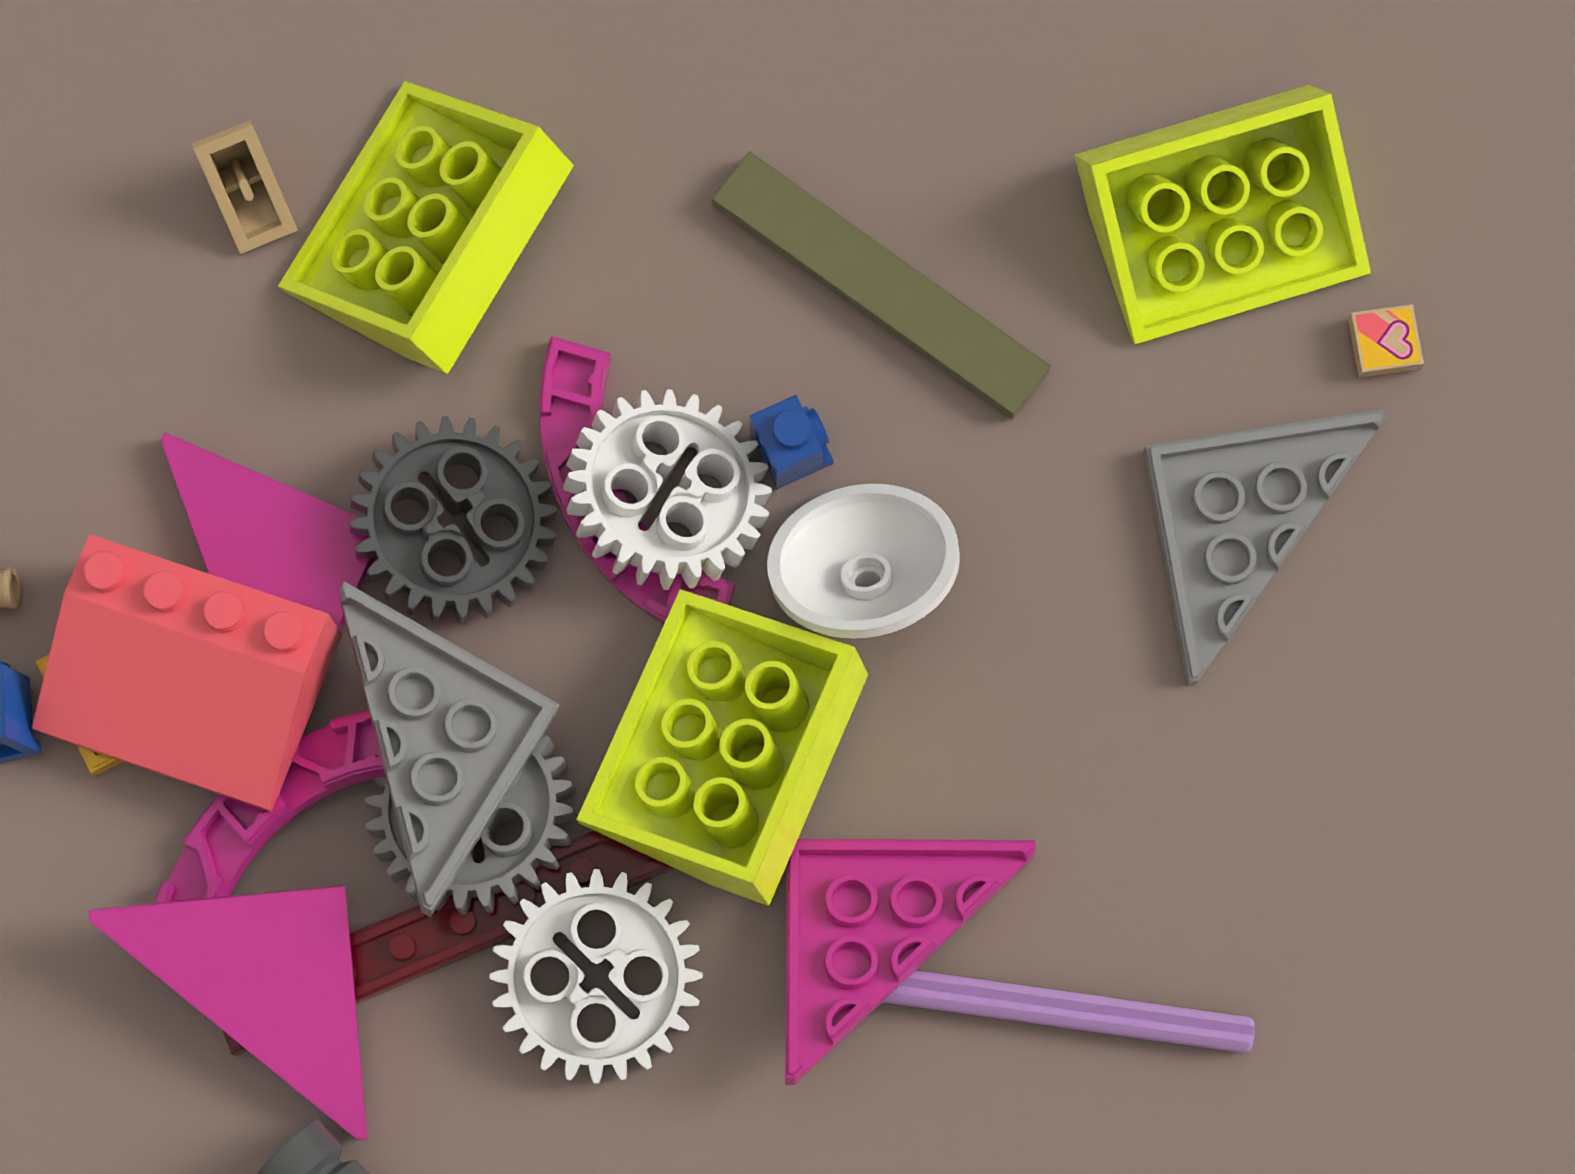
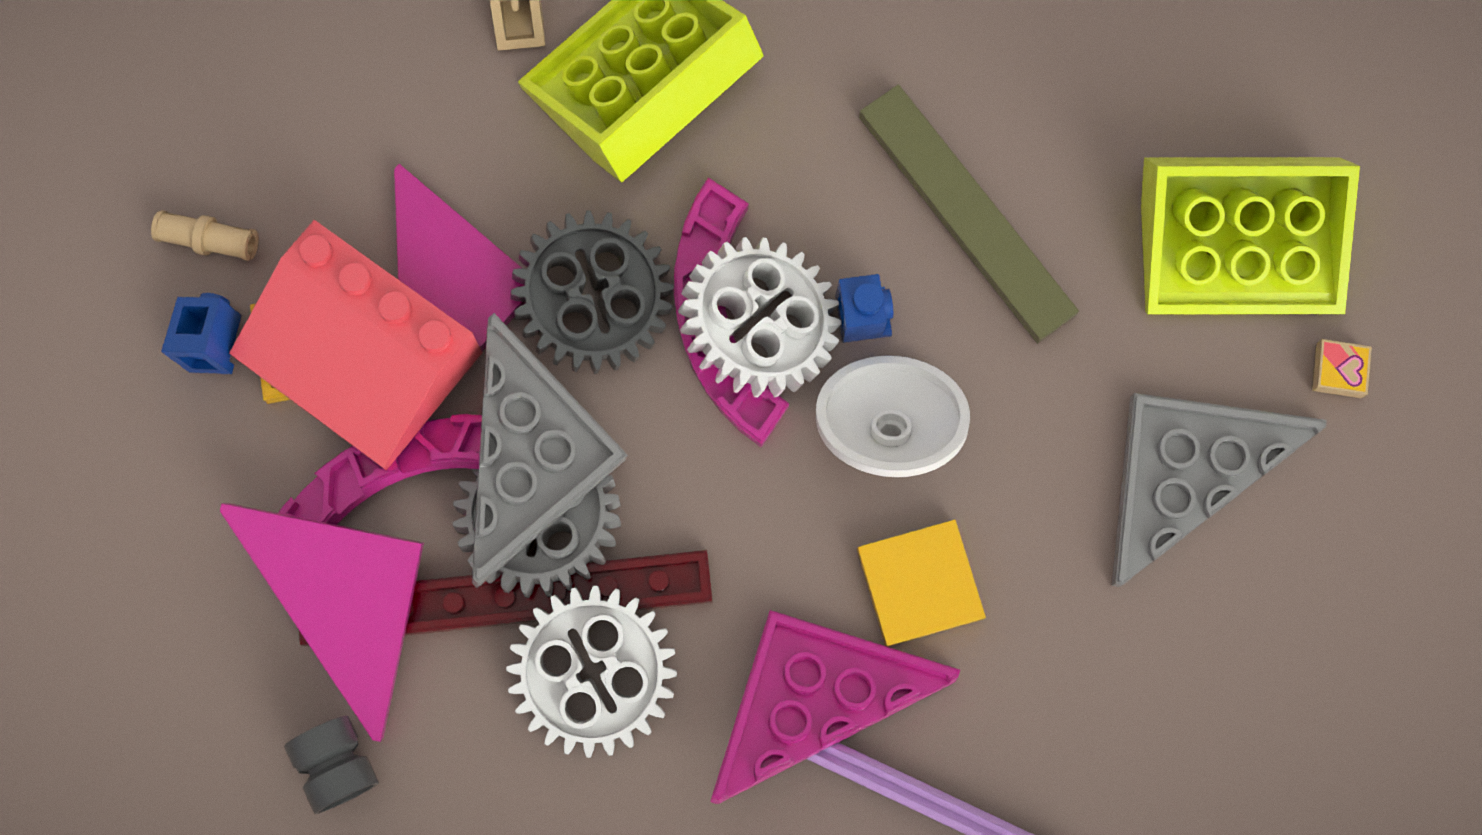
camera: 15 degrees right, 0 degrees up
neon yellow slope [576,589,868,906] -> none
none -> yellow tile [856,520,986,647]

